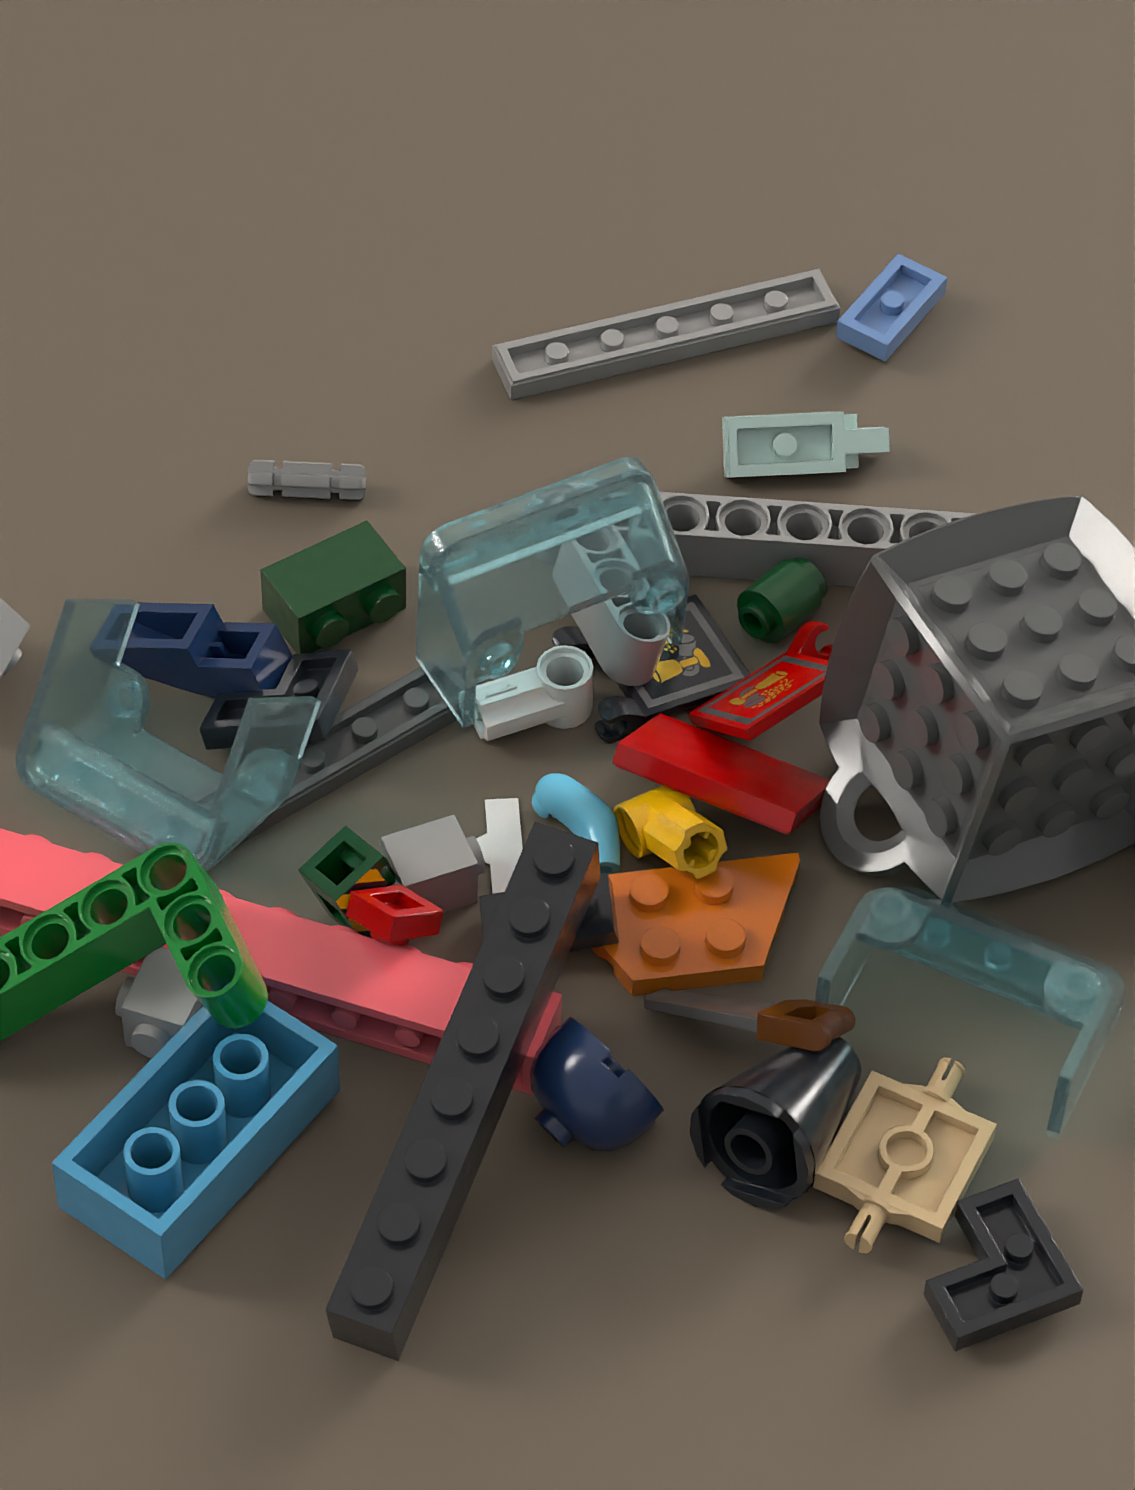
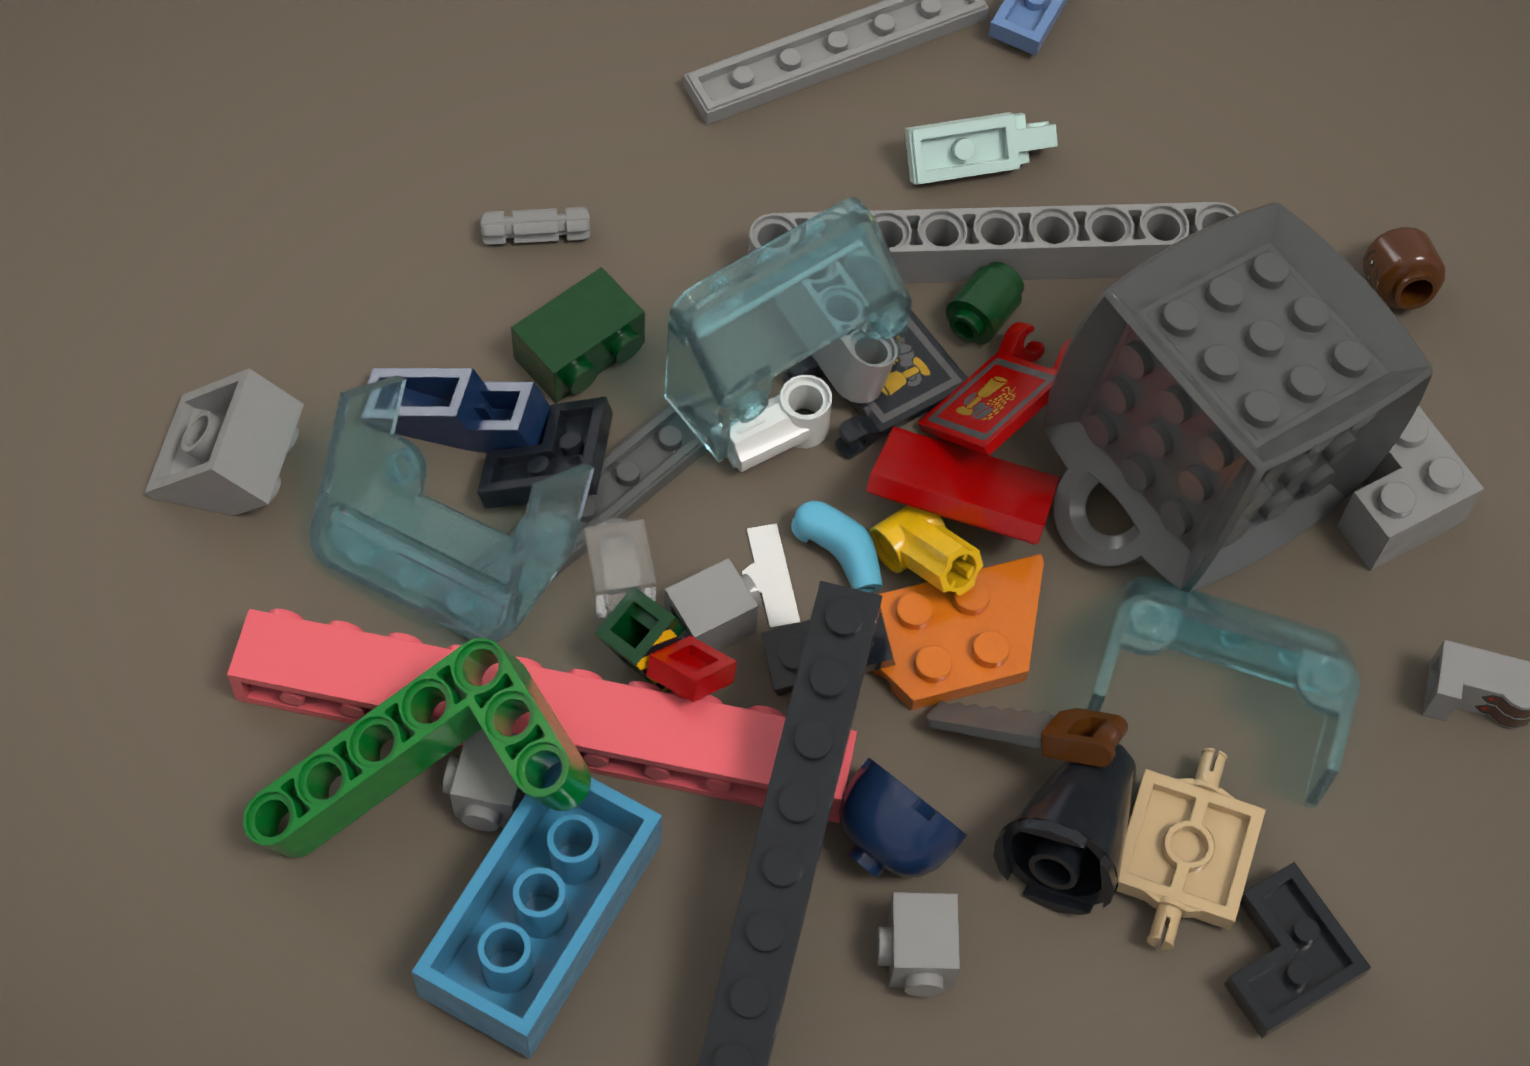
camera: 10 degrees left, 10 degrees up
none -> clear brick [584,518,656,619]
none -> light grey brick [876,892,960,997]

